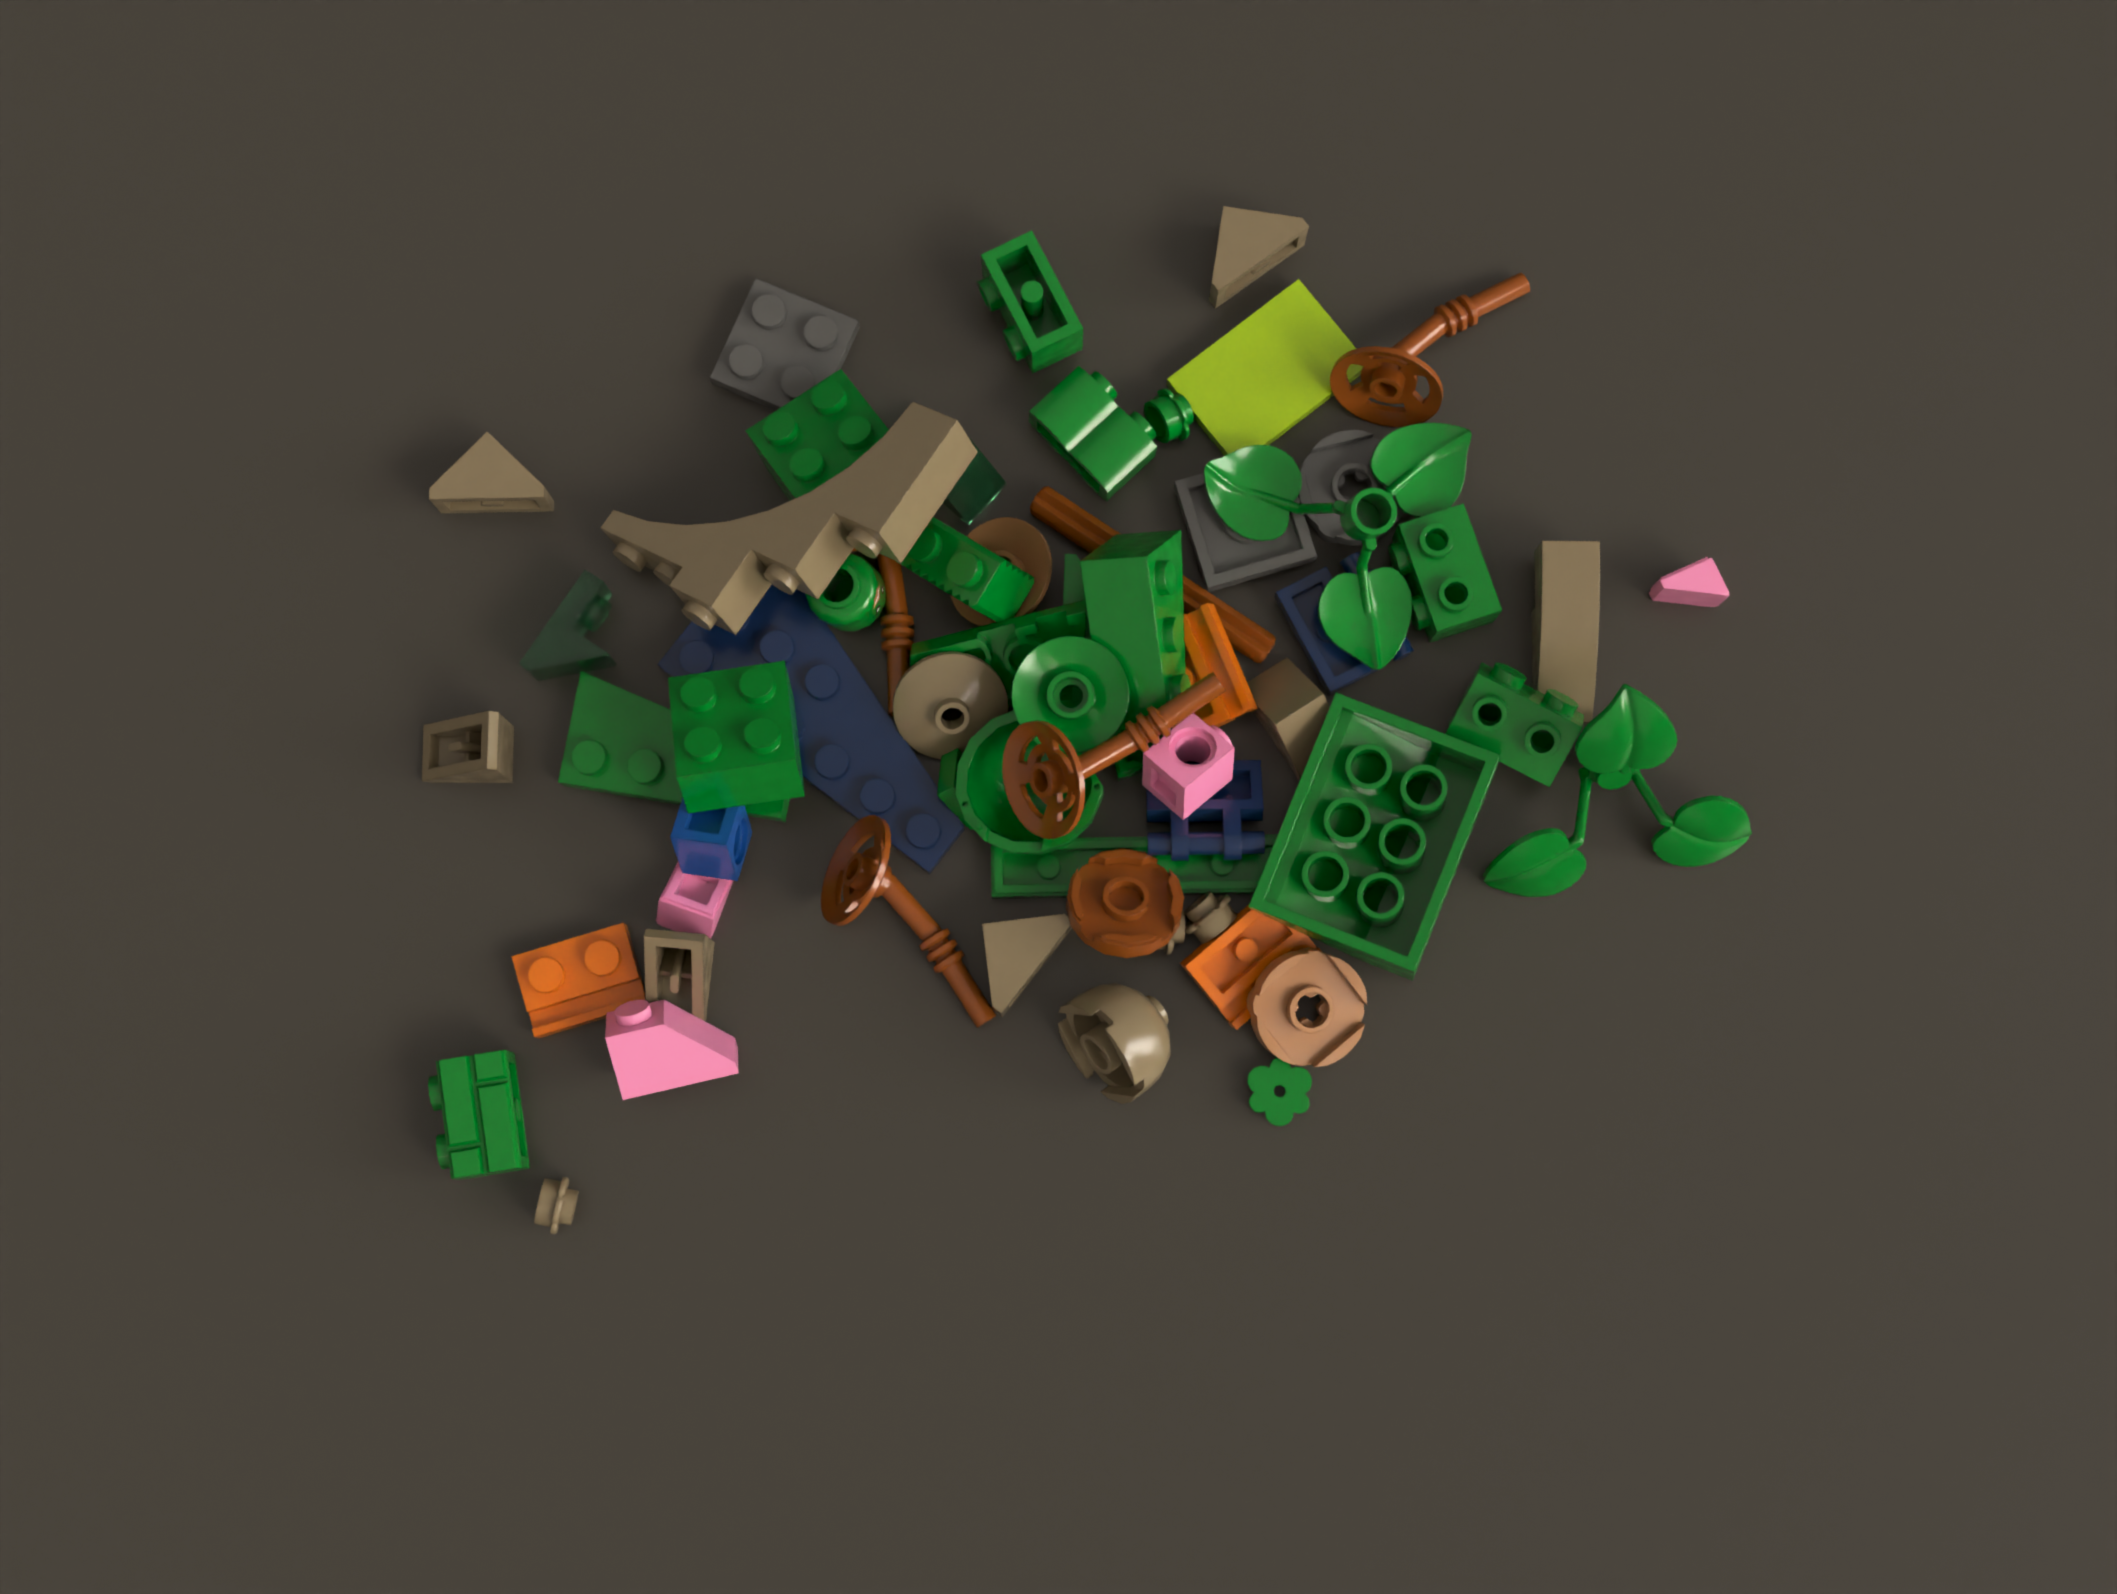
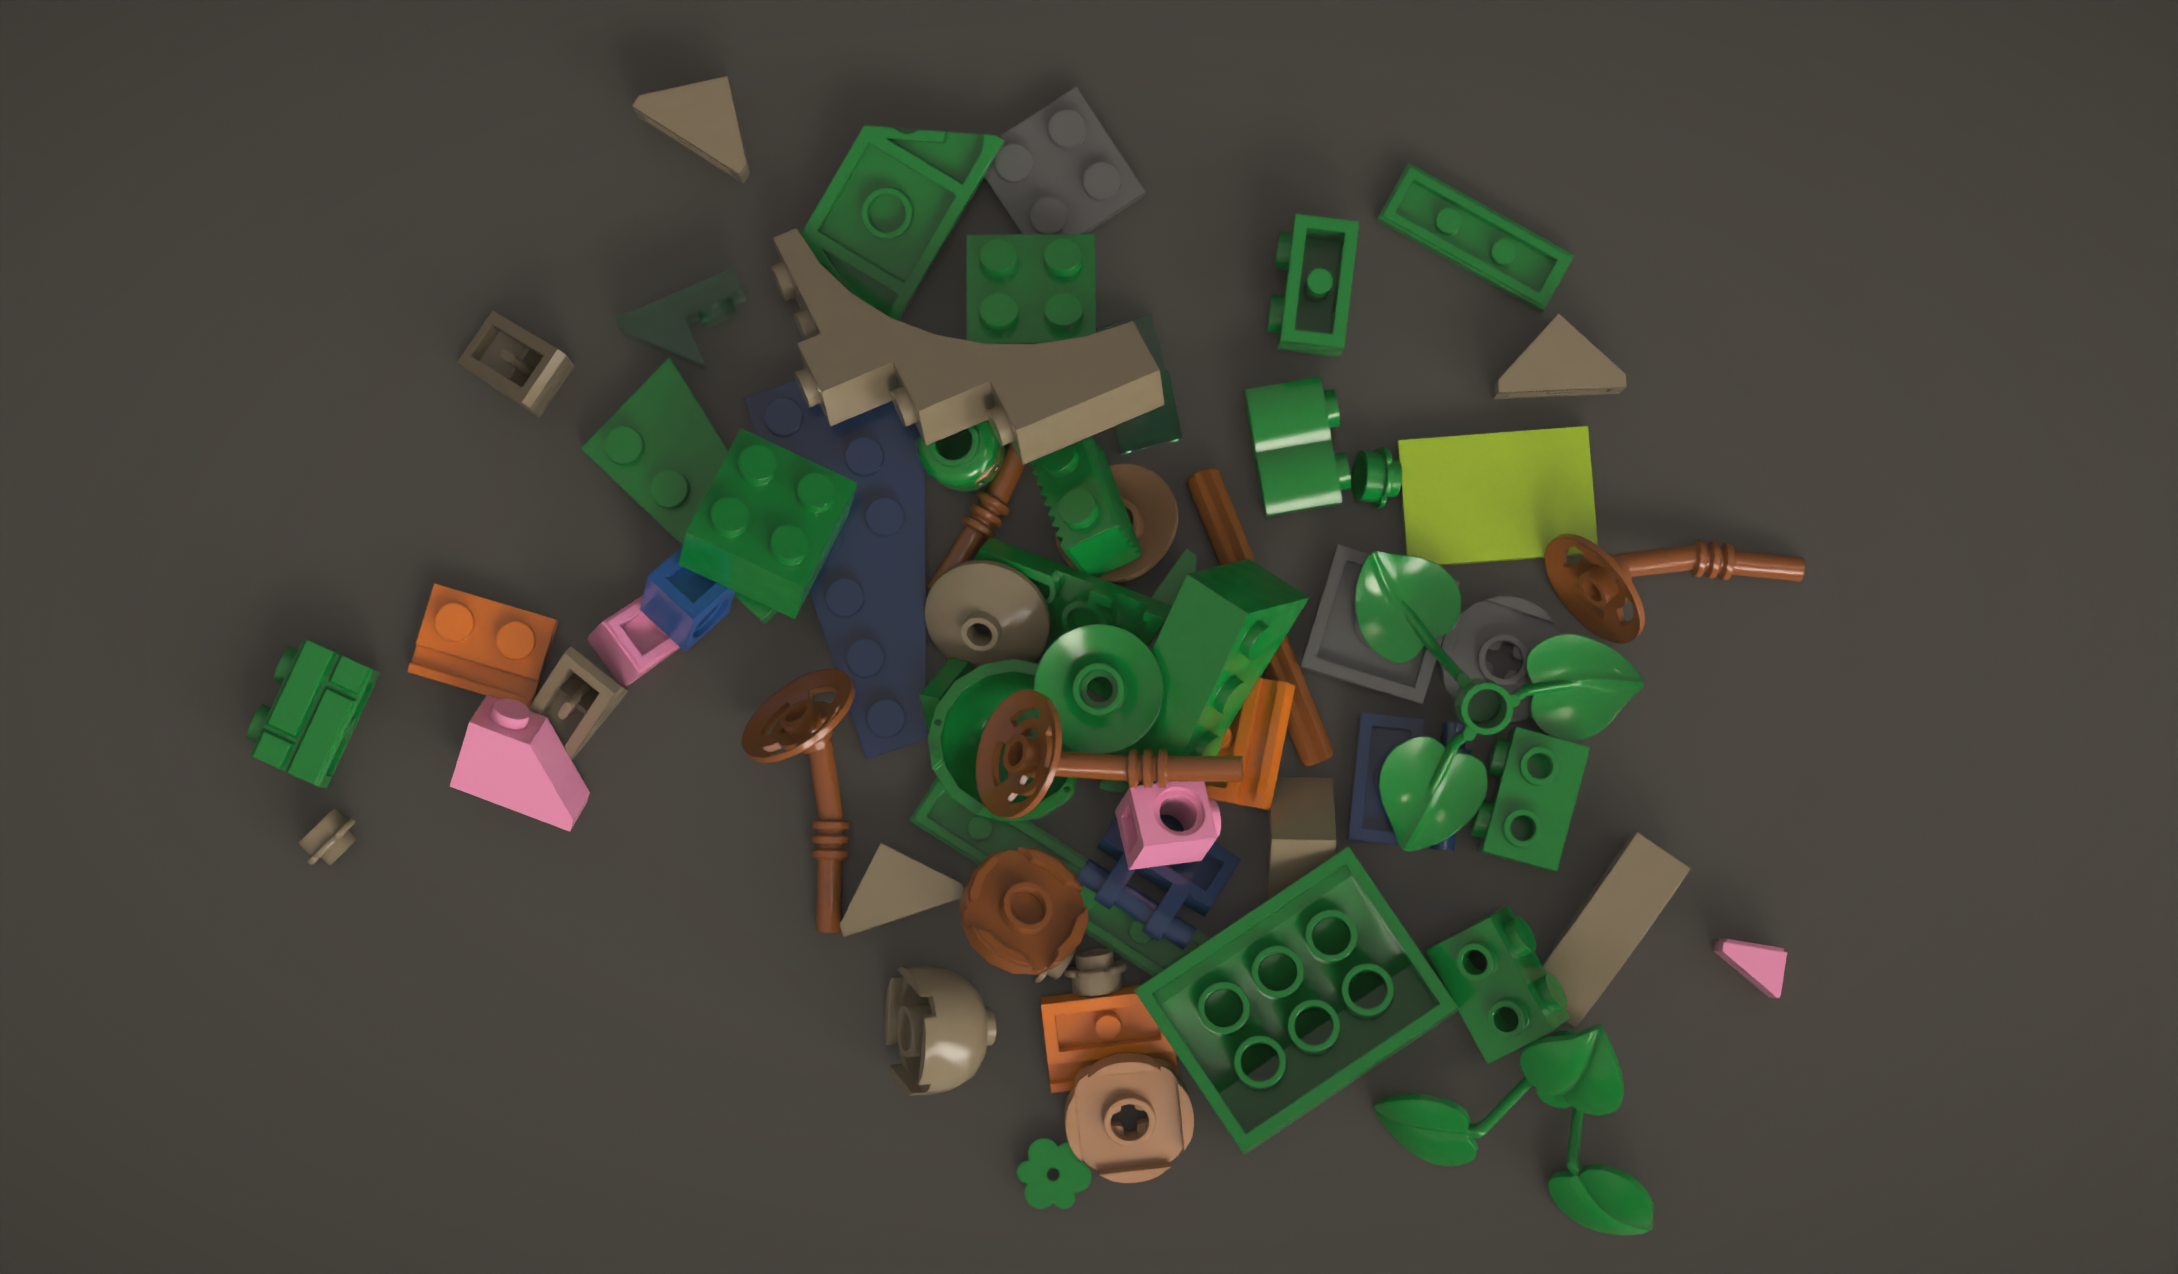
camera: 25 degrees right, 5 degrees up
none -> green wing [801,125,1006,321]
none -> green tile [1376,163,1575,313]

